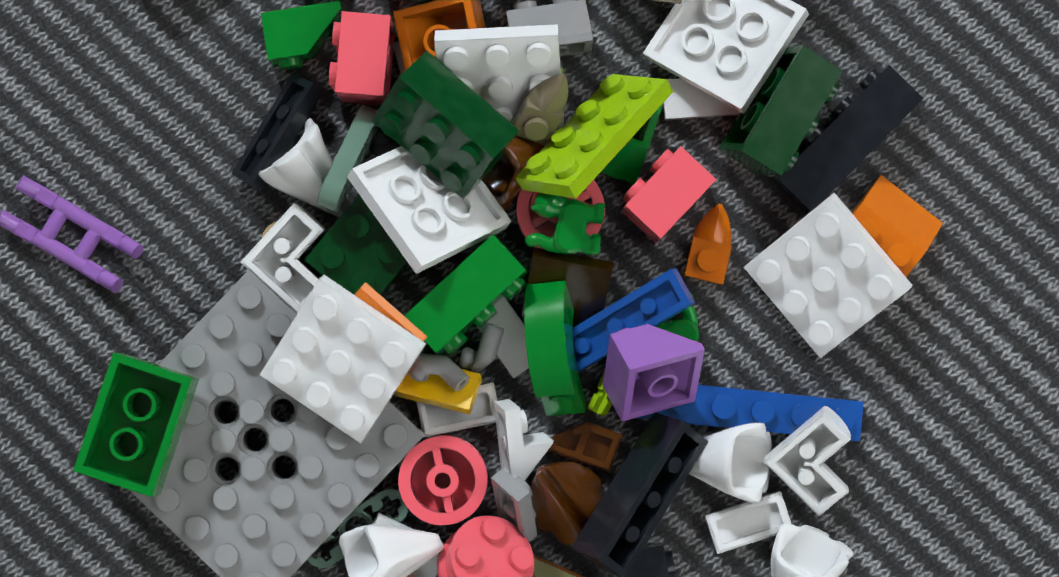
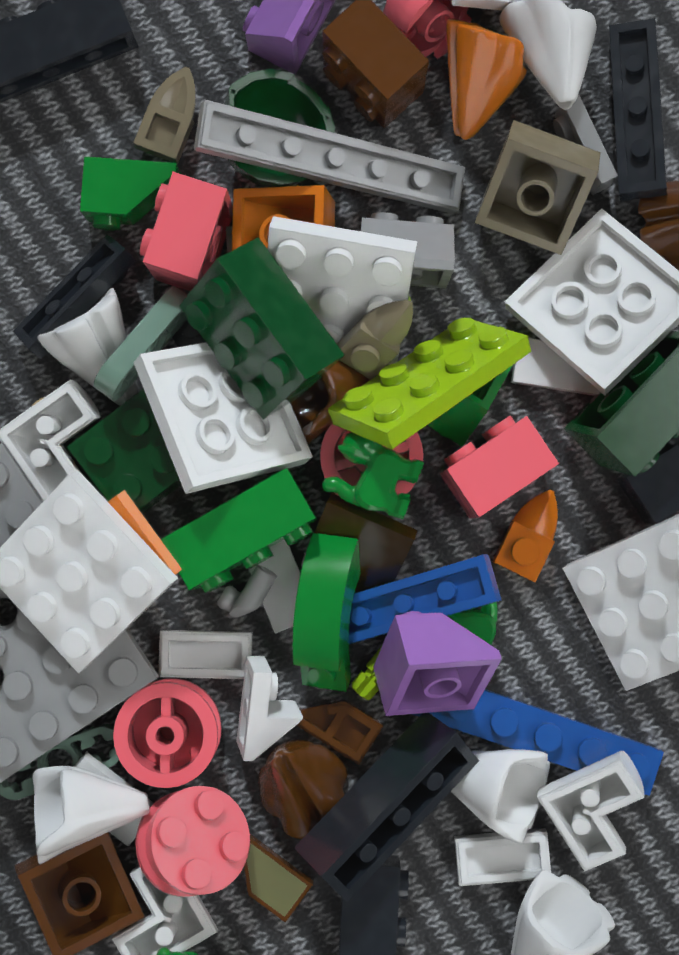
camera: 10 degrees right, 0 degrees up
yellow tile [394,369,482,415] -> none
light grey arm [408,353,470,392] -> none
light grey plate [491,468,538,542] -> none

